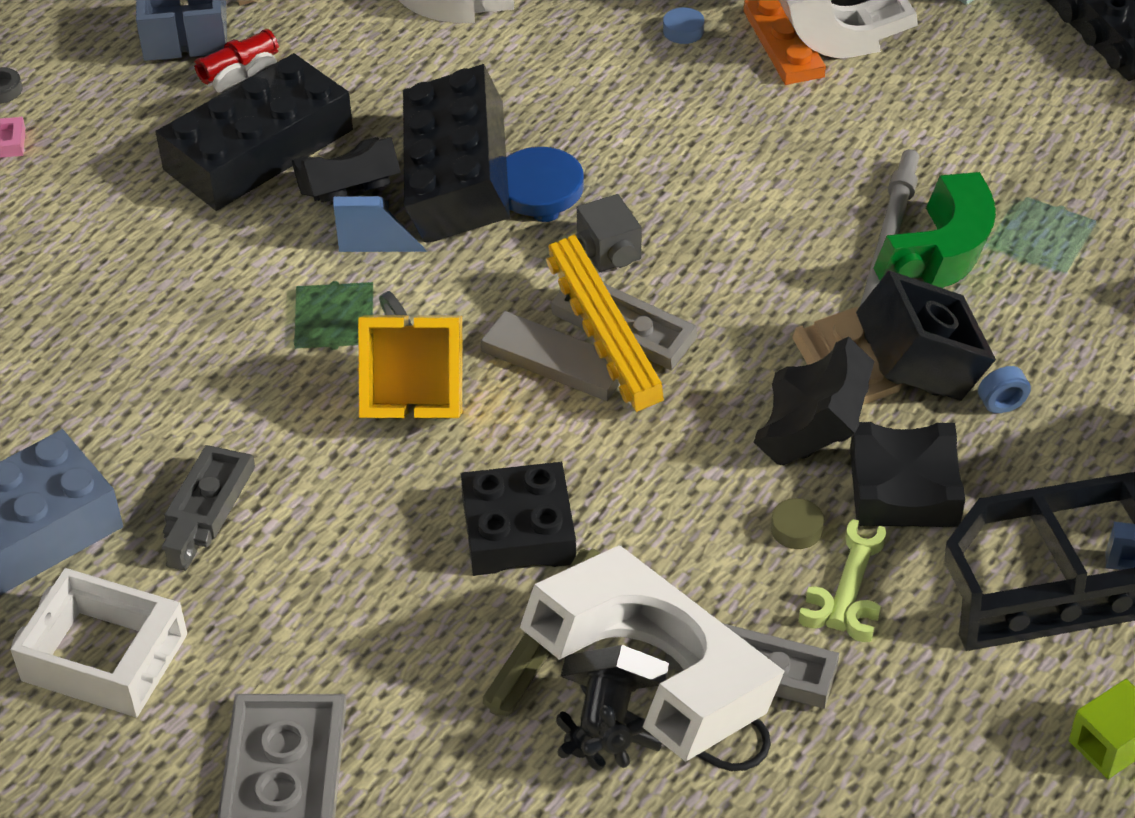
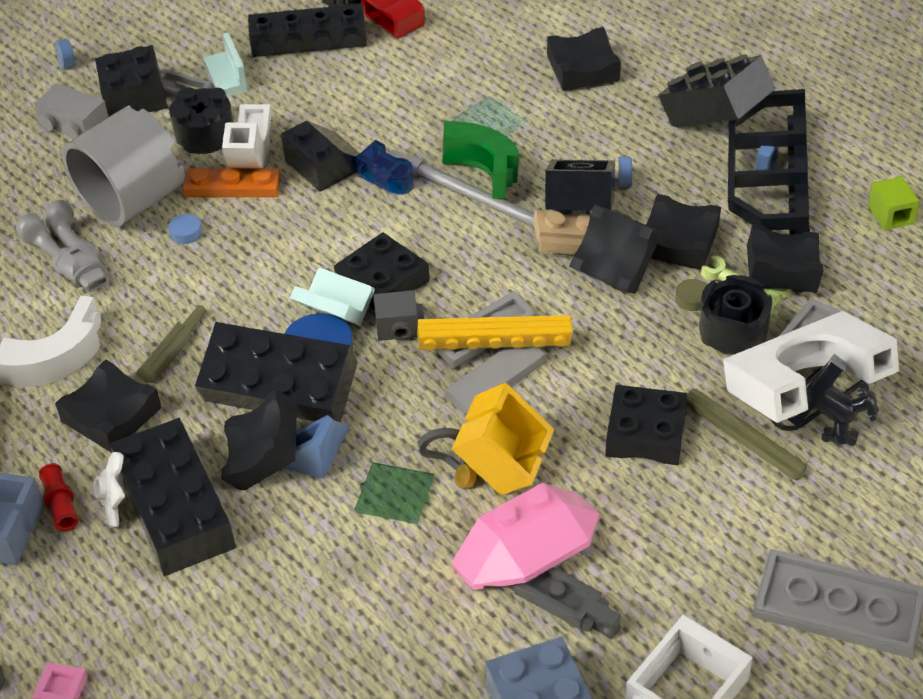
camera: 70 degrees left, 0 degrees up
none -> black brick [55,359,162,453]
none -> olive axle [137,305,206,383]
none -> black slope [281,120,371,192]
none -> light aqua panel [290,268,375,326]
none -> black brick [334,232,430,311]
none -> clear blue leg [356,140,414,195]
none -> bright pink wedge [452,483,600,590]
none -> black brick [699,275,772,354]
none -> black brick [747,223,824,293]

